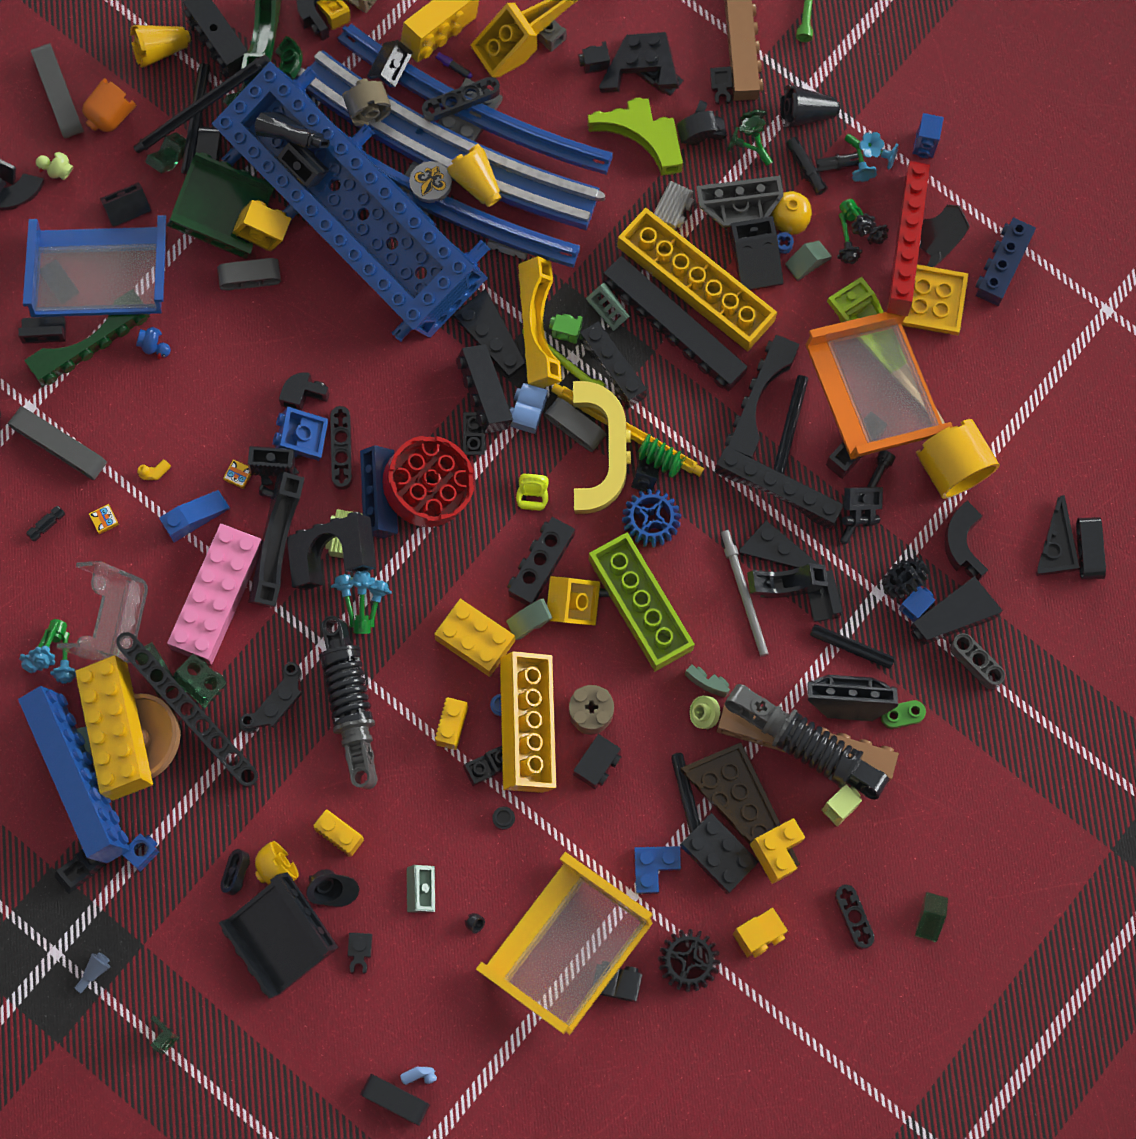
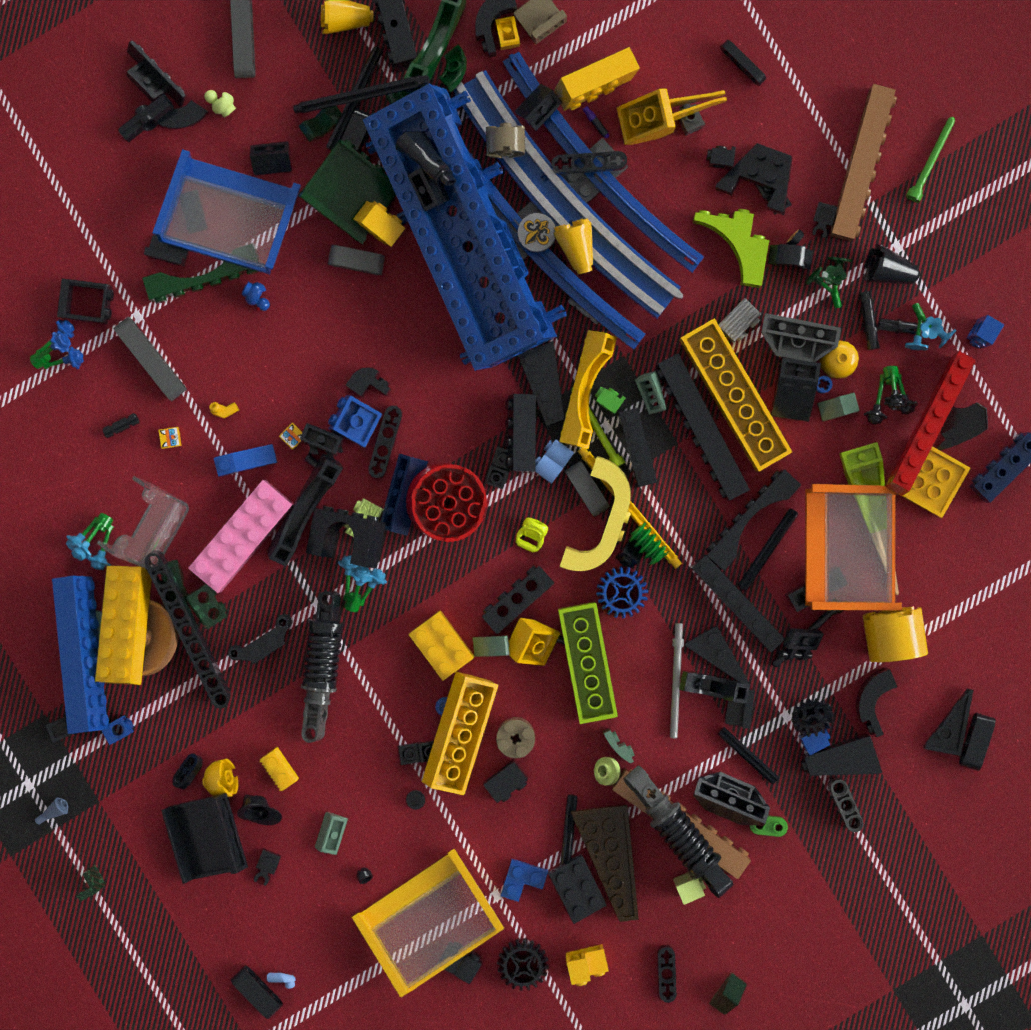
camera: 20 degrees right, 15 degrees up
orange cylinder [82,78,136,132] -> none
yellow brick [434,697,468,750] -> none
yellow brick [750,818,805,884] -> none

